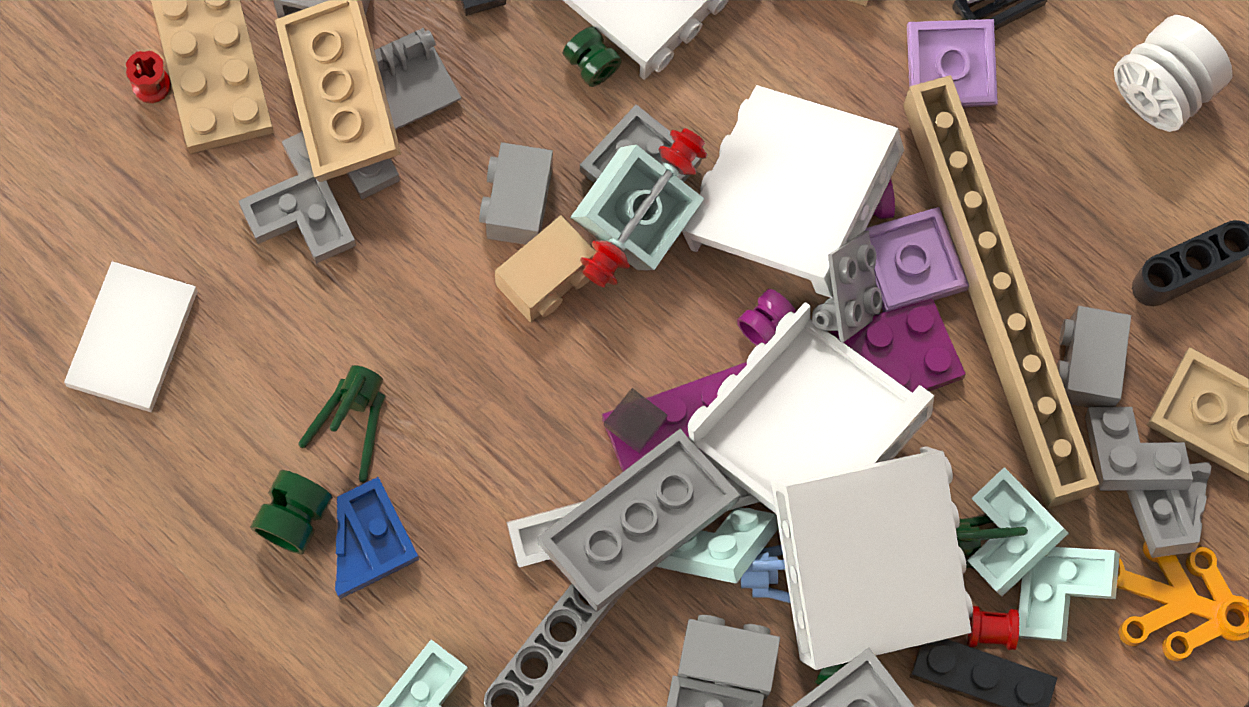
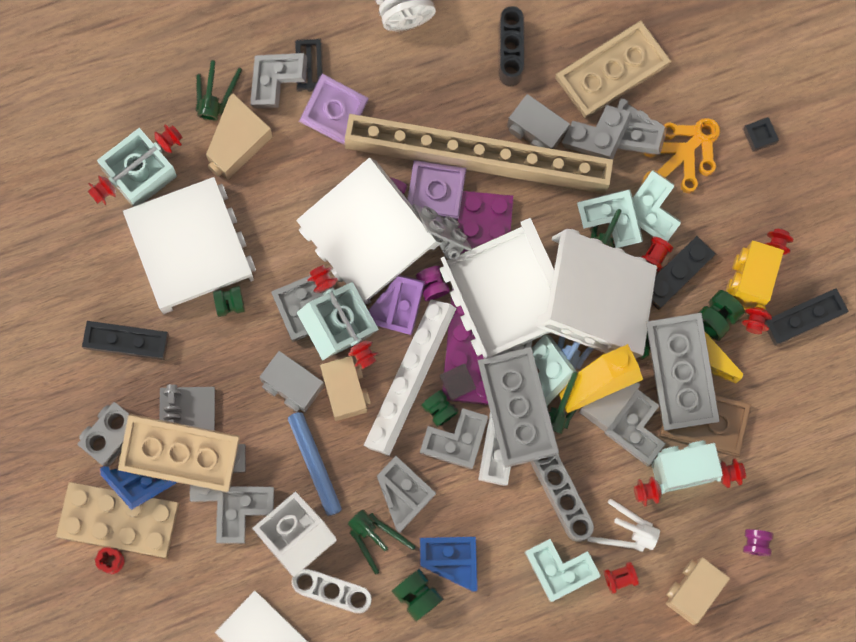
camera: 65 degrees left, 5 degrees up
none -> blue wing [100,466,178,510]
none -> white brick [252,492,337,577]
none -> medium blue axle [288,412,342,516]
none -> white beam [292,569,371,614]
none -> white plate [364,300,456,455]
none -> medium lavender wing [368,275,425,335]
none -> light grey wing [377,456,436,533]
none -> light grey plate [420,408,488,470]
none -> dark green wheel [421,389,459,427]
none -> dark green plant [547,372,578,434]
none -> yellow slope [559,344,643,413]

